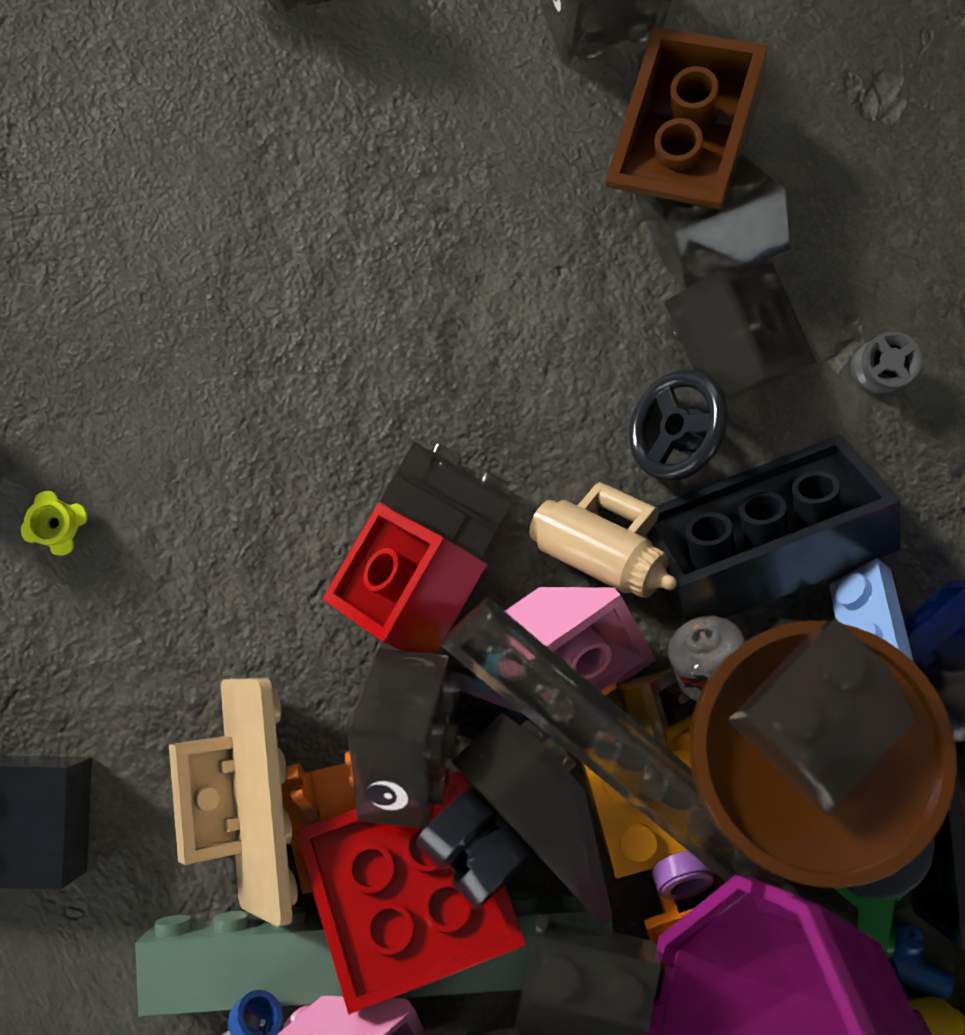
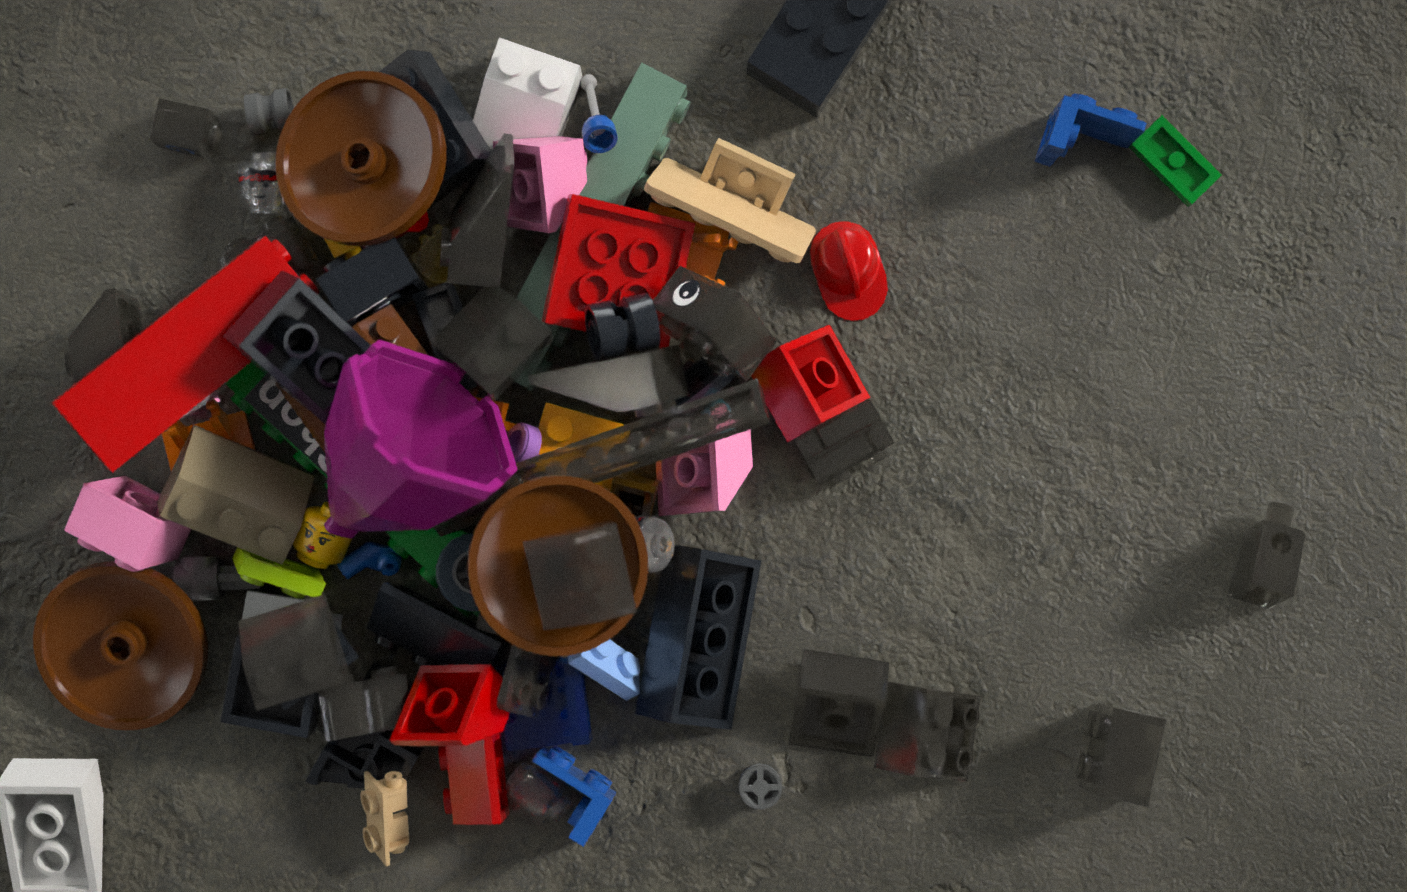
camera: 125 degrees right, 0 degrees up
neon yellow plate [21,491,88,556] -> none
tan piece [529,482,677,598] -> none
reddish brown slope [605,27,768,210] -> none
black piece [629,370,727,481] -> none
none -> red piece [810,221,888,321]

